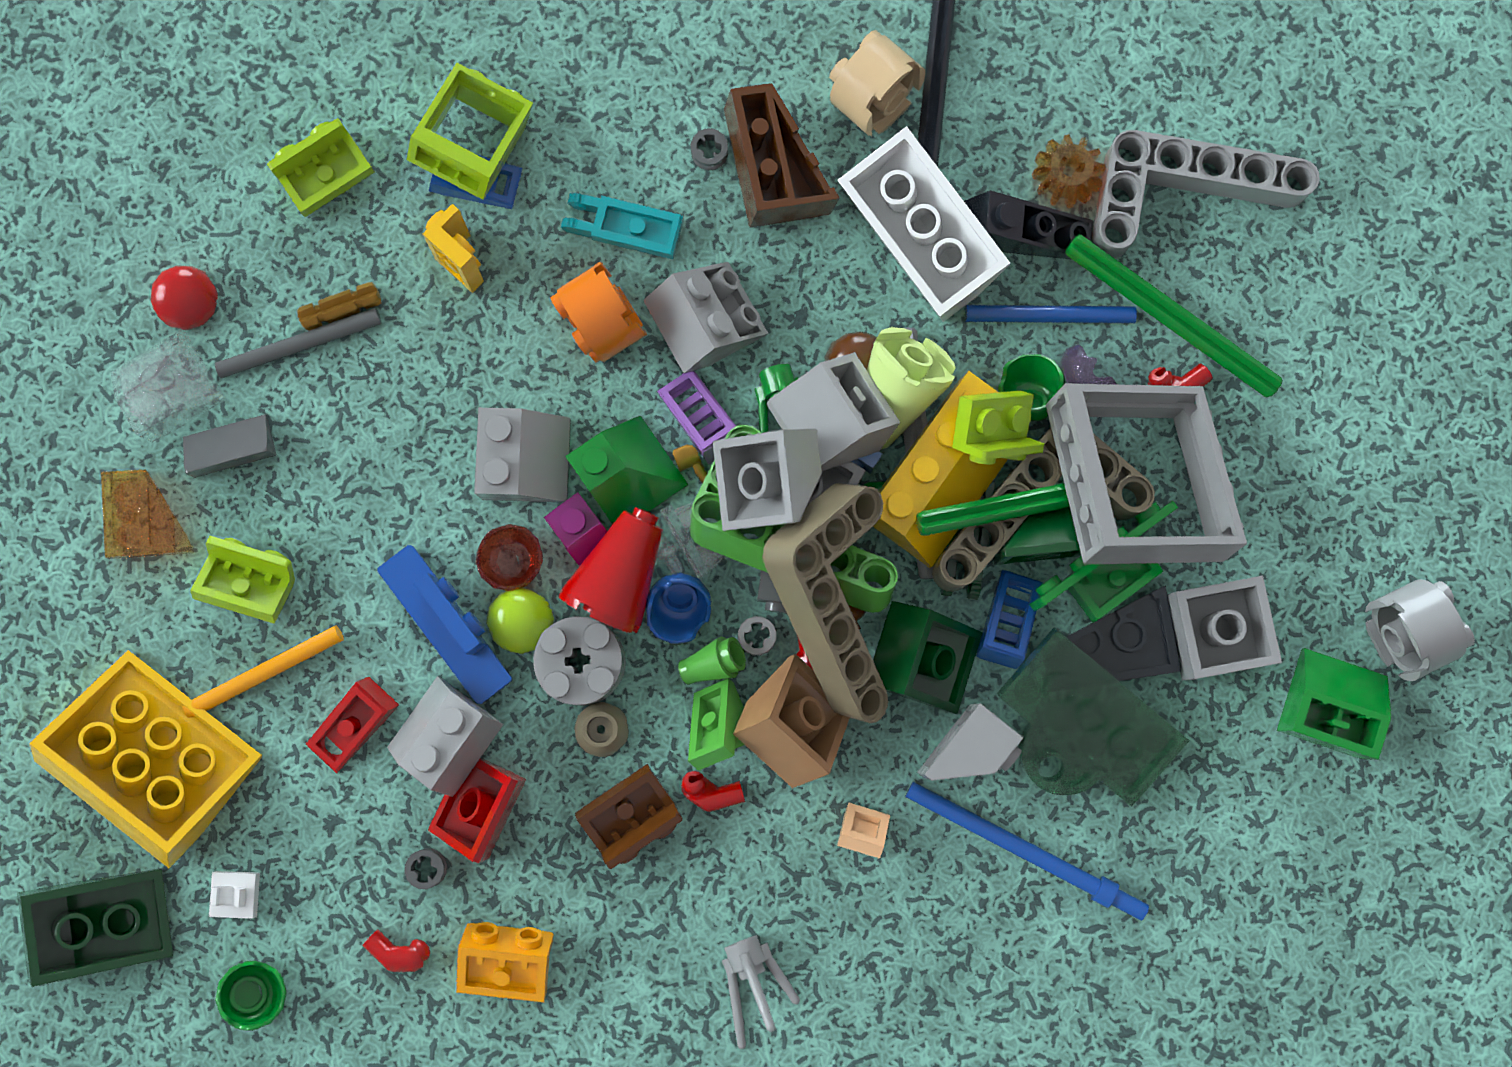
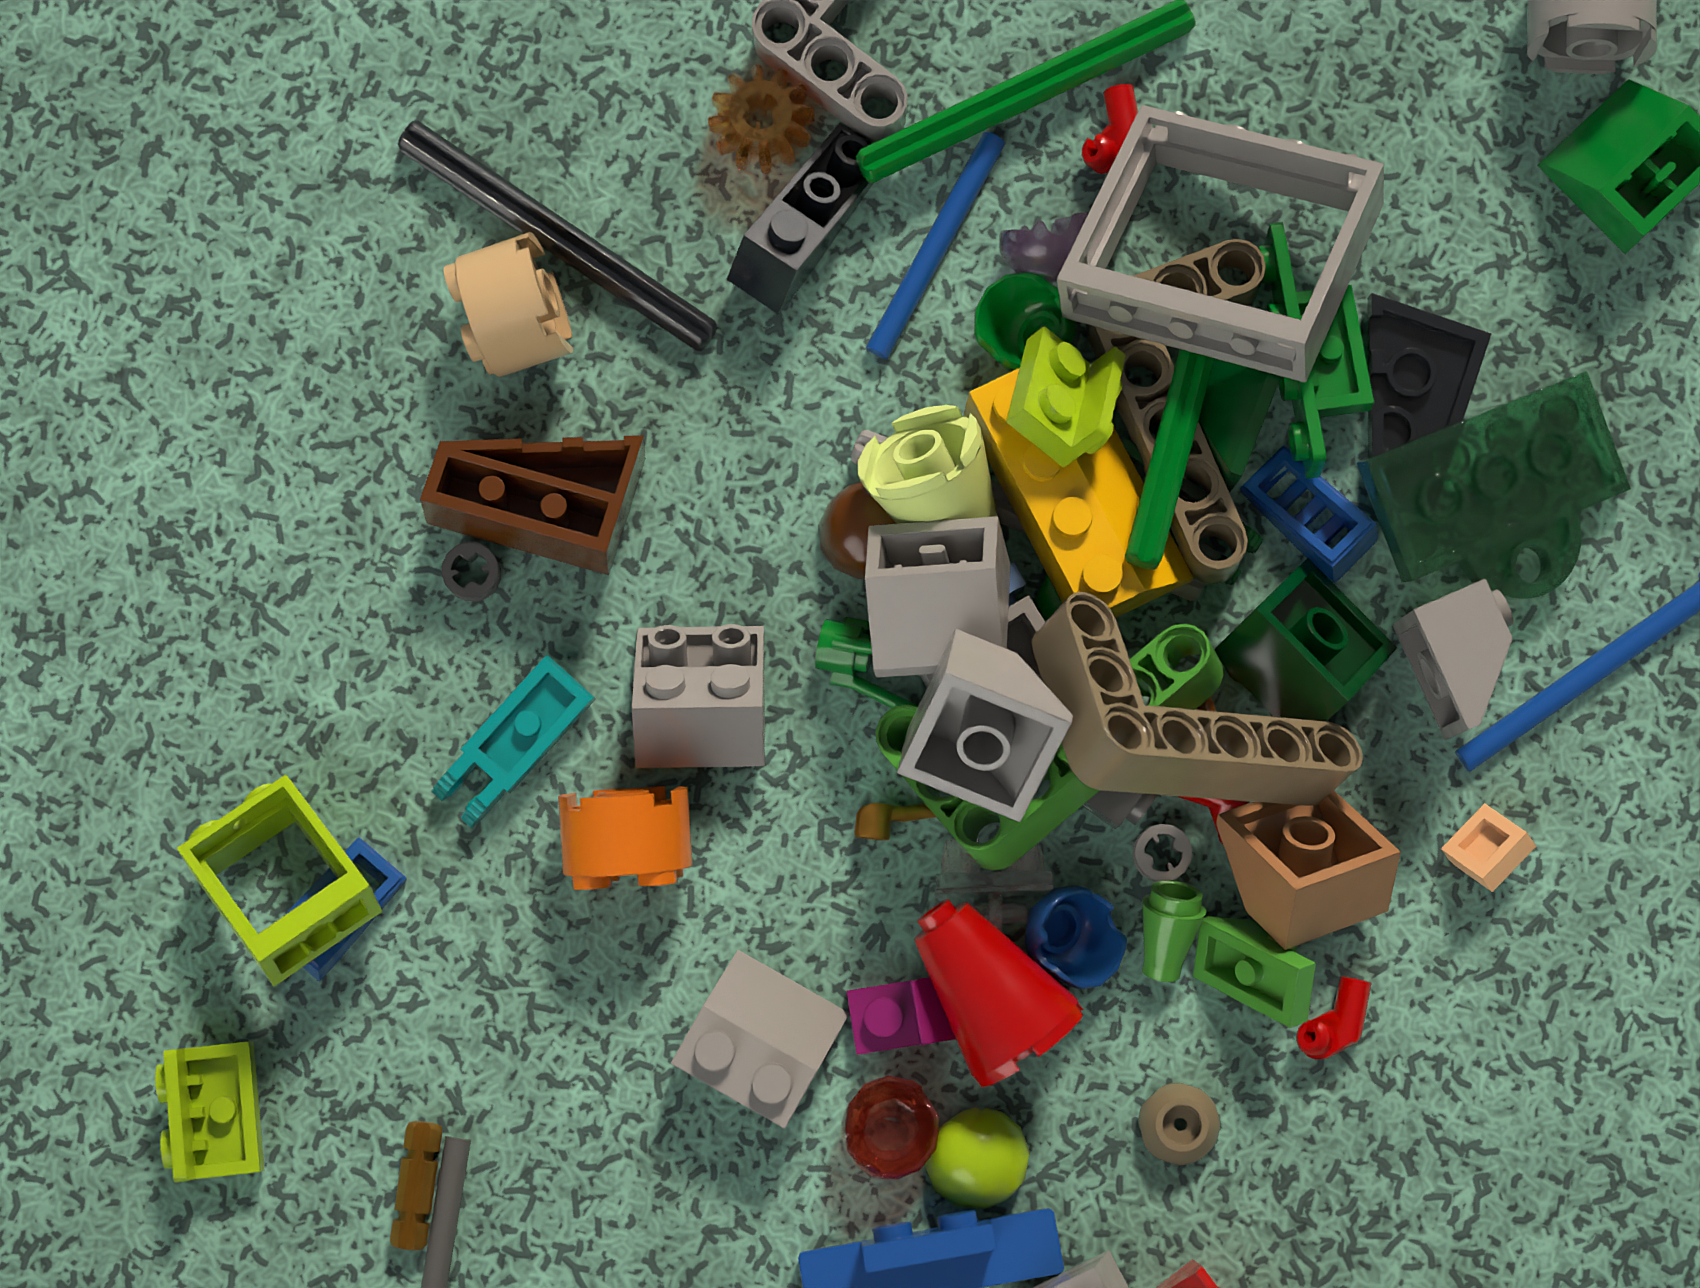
camera: 65 degrees left, 0 degrees up
yellow bracket [423,204,484,293] -> none
light grey brick [533,616,626,706] -> none
green slope [565,415,688,525] -> none
reddish brown bracket [575,764,683,869] -> none
medium lavender slope [657,371,736,464] -> none
light grey plant [722,935,800,1049] -> none
white slope [838,126,1011,322] -> none
light grey brick [1167,576,1282,681] -> none

